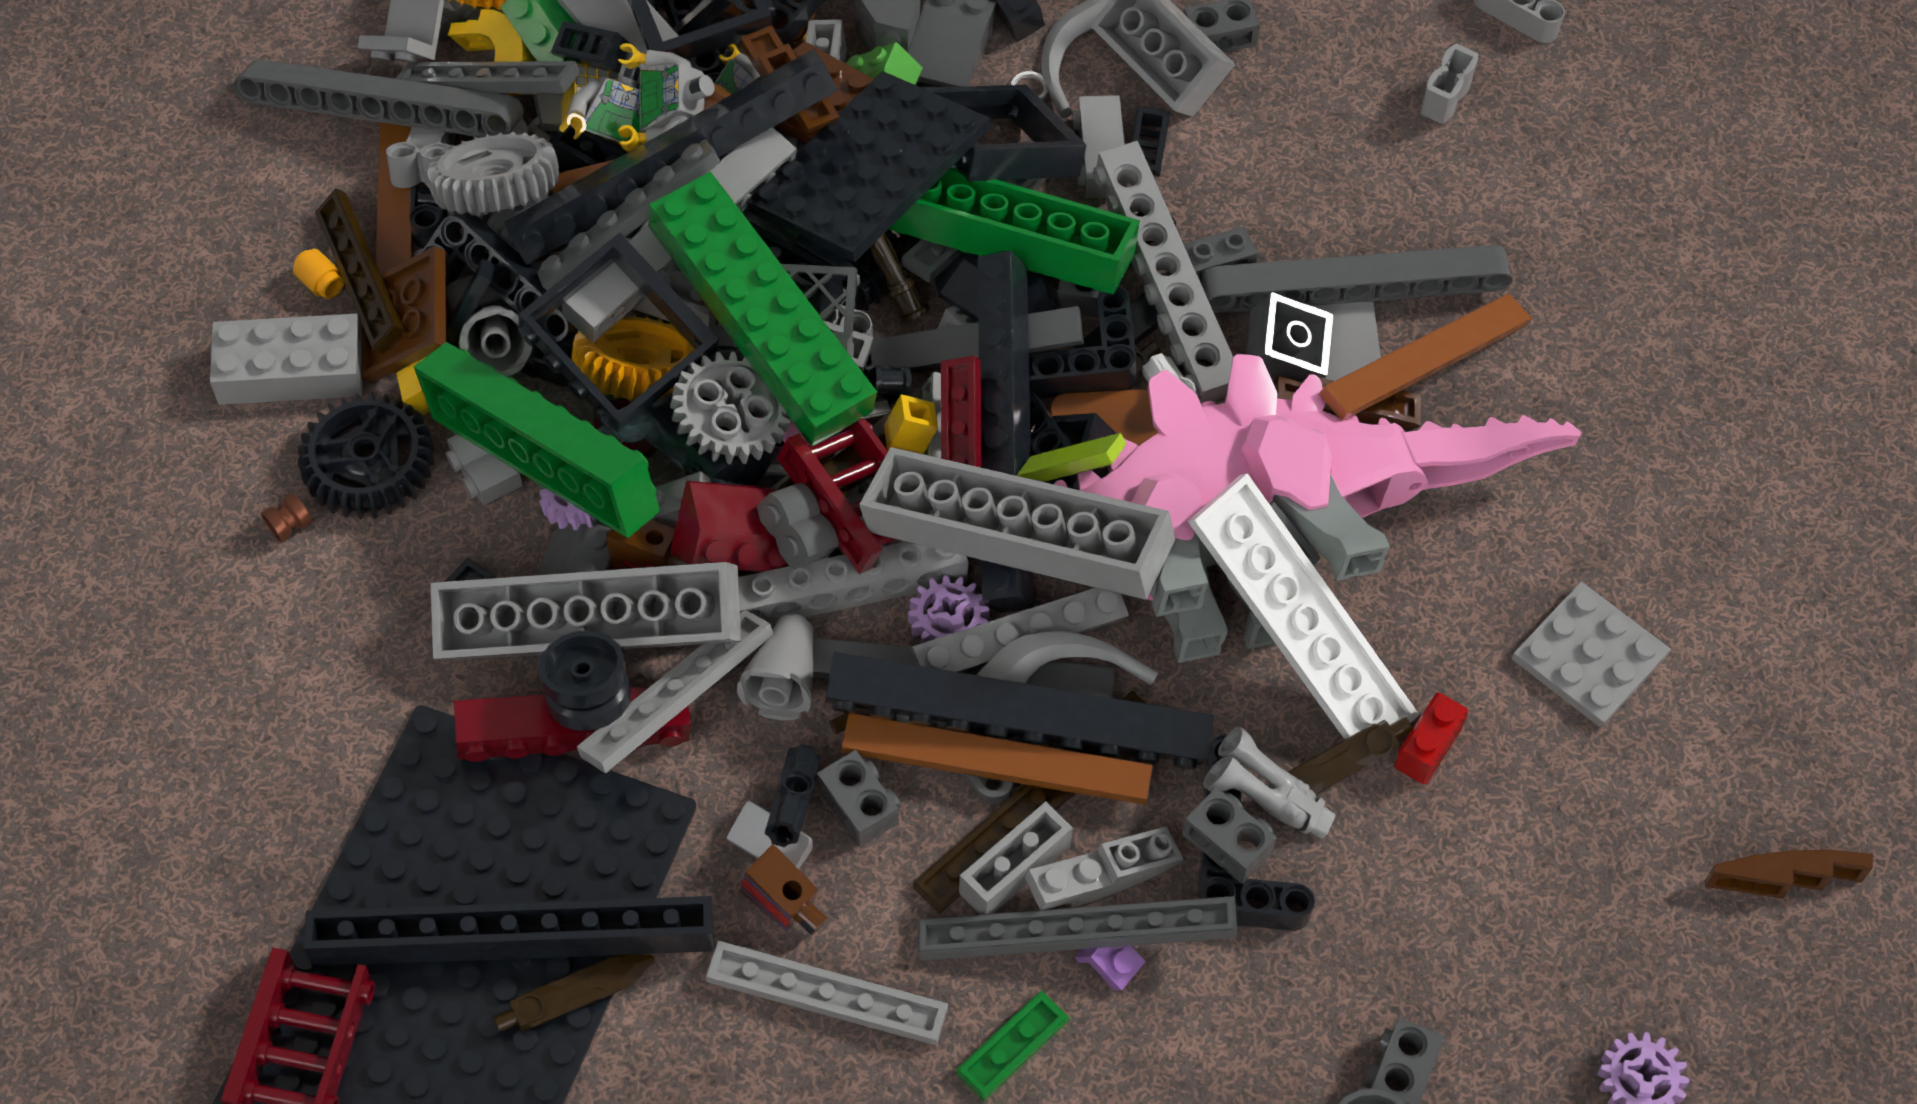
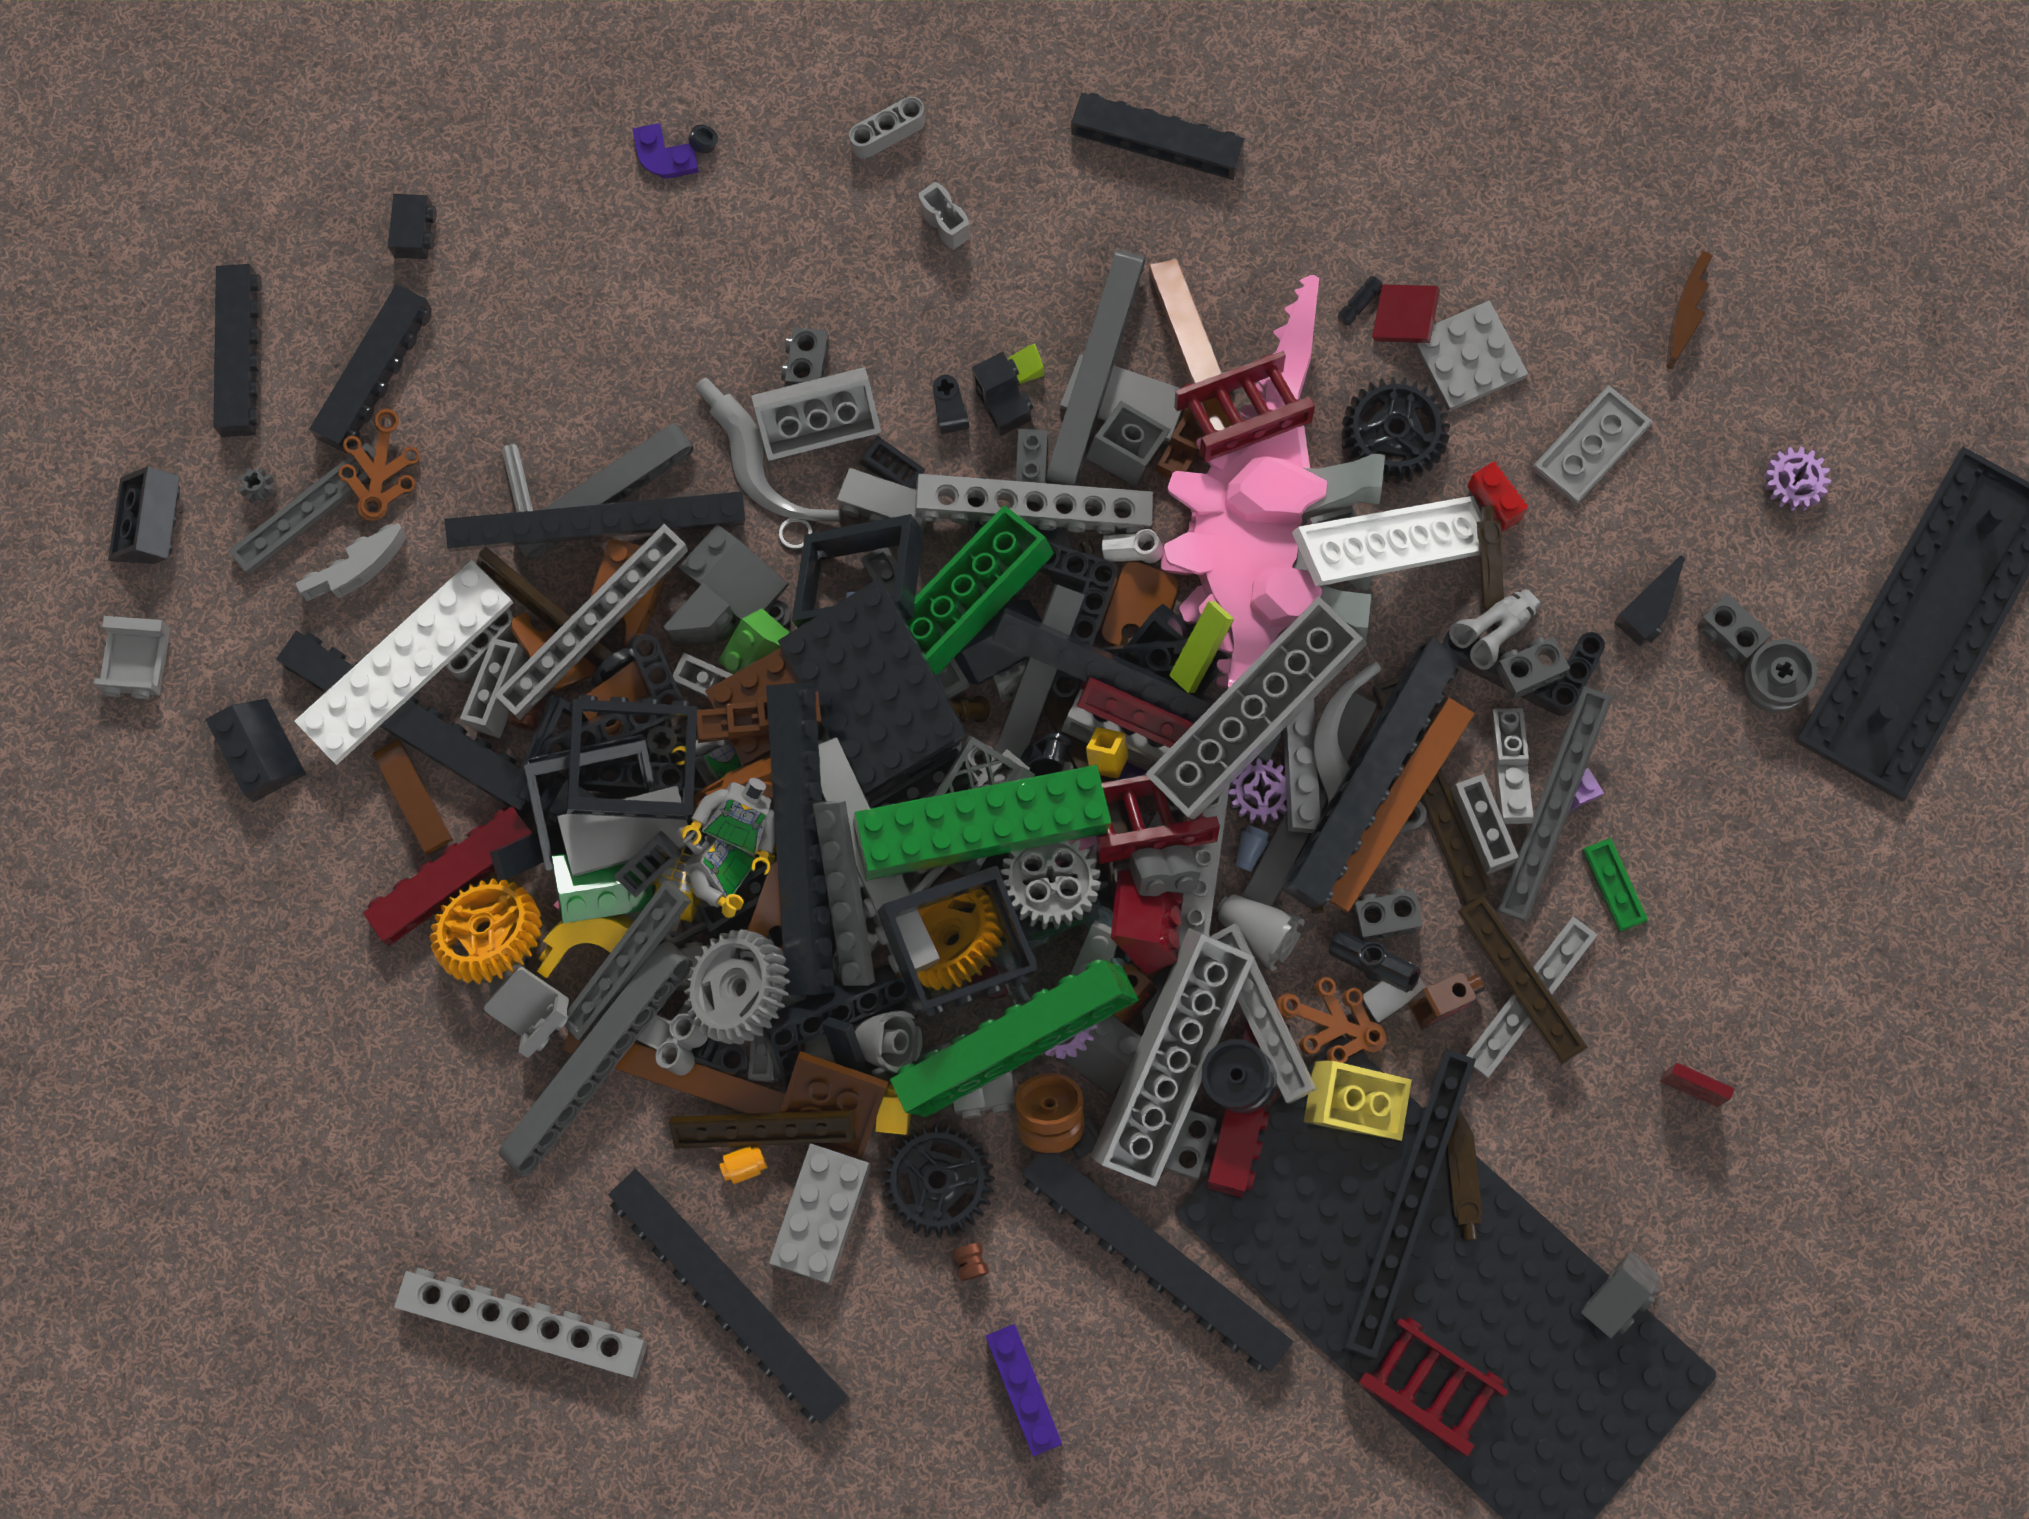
camera: 60 degrees left, 15 degrees up
none -> light grey brick [394,1268,648,1379]
none -> black brick [608,1169,850,1425]
none -> black piece [933,375,970,435]
none -> black brick [972,352,1033,436]
none -> dark purple brick [986,1324,1063,1457]
none -> lime slope [1007,344,1044,384]
none -> dark orange wheel [1015,1073,1085,1153]
none -> black brick [1022,1152,1294,1373]
none -> black brick [1071,92,1245,180]
none -> dark grey brick [1163,1110,1220,1182]
none -> dark red fence [1174,351,1315,463]
none -> sand blue cone [1235,825,1270,872]
none -> dark orange plant [1275,977,1386,1063]
none -> light yellow slope [1304,1061,1412,1141]
none -> black axle [1338,276,1382,326]
none -> black gear [1341,376,1450,484]
none -> dark red tile [1372,284,1440,343]
none -> dark brown tile [1457,895,1588,1065]
none -> light grey tile [1531,385,1653,506]
none -> black slope [1614,555,1685,646]

